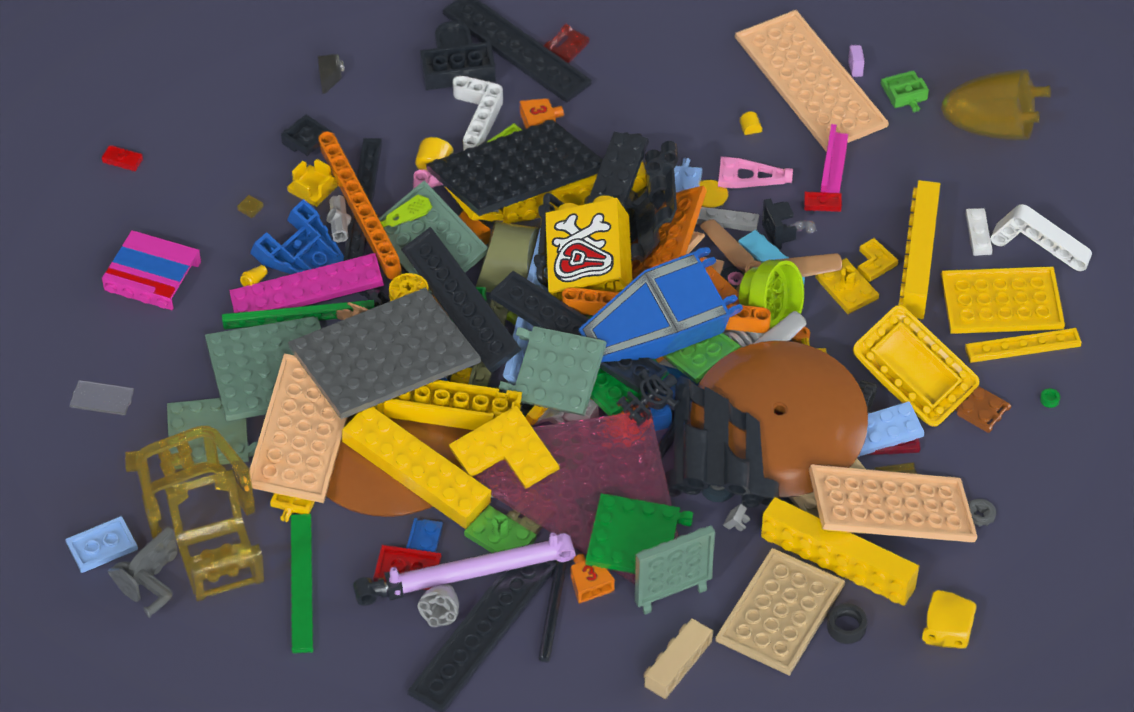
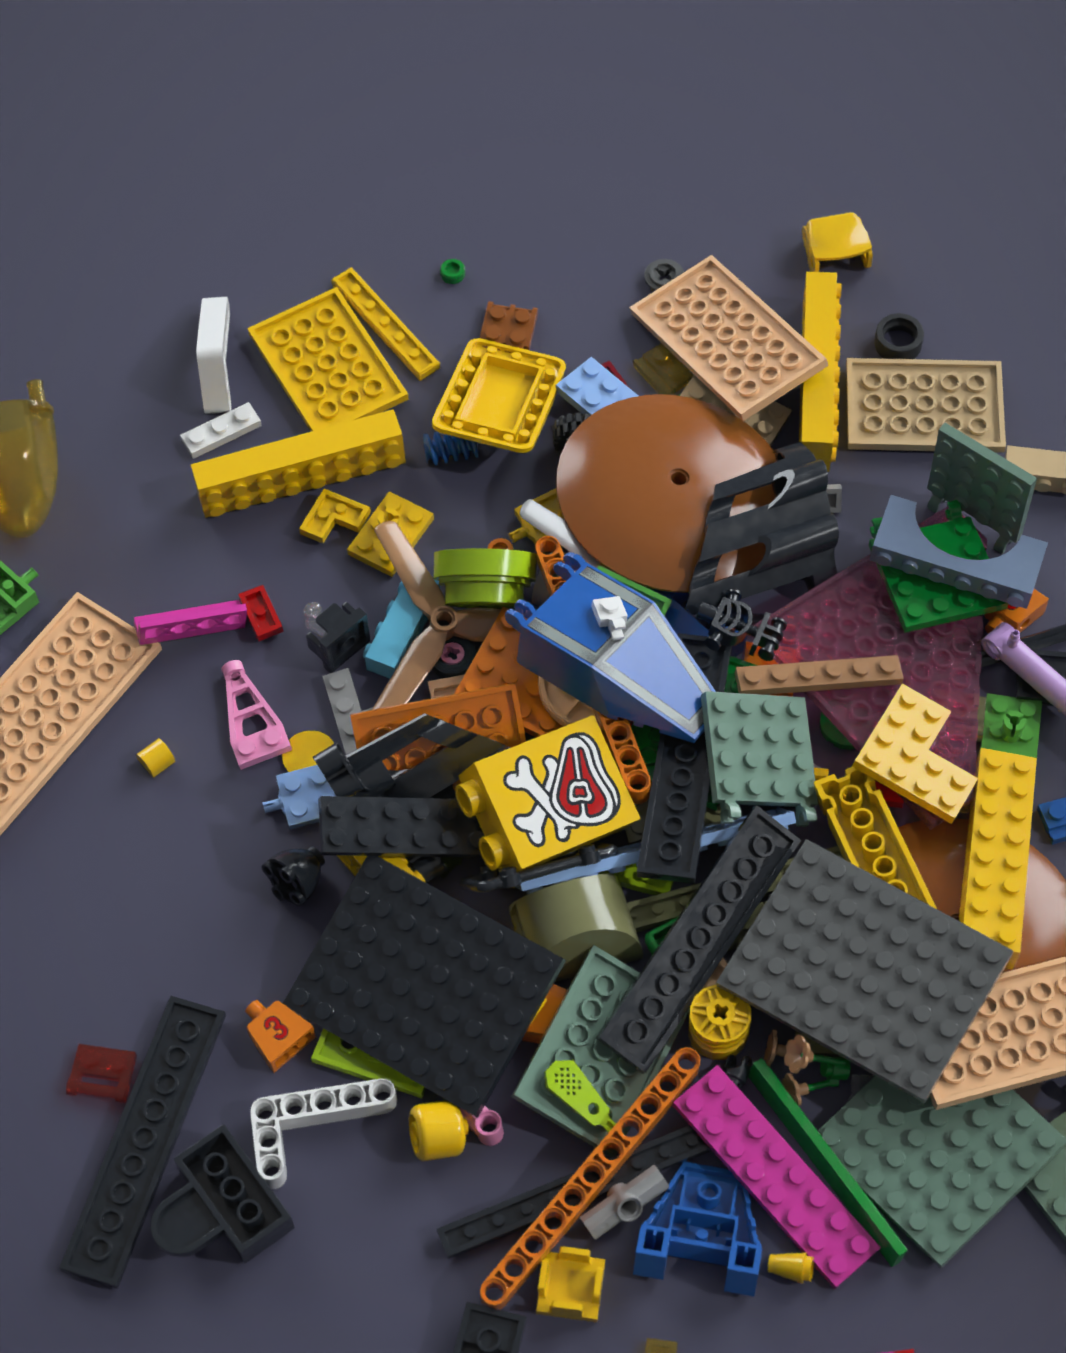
camera: 115 degrees left, 10 degrees up
none -> white plate [592,596,628,641]
none -> medium nougat plate [735,655,904,695]
none -> sand blue arch [869,495,1048,609]

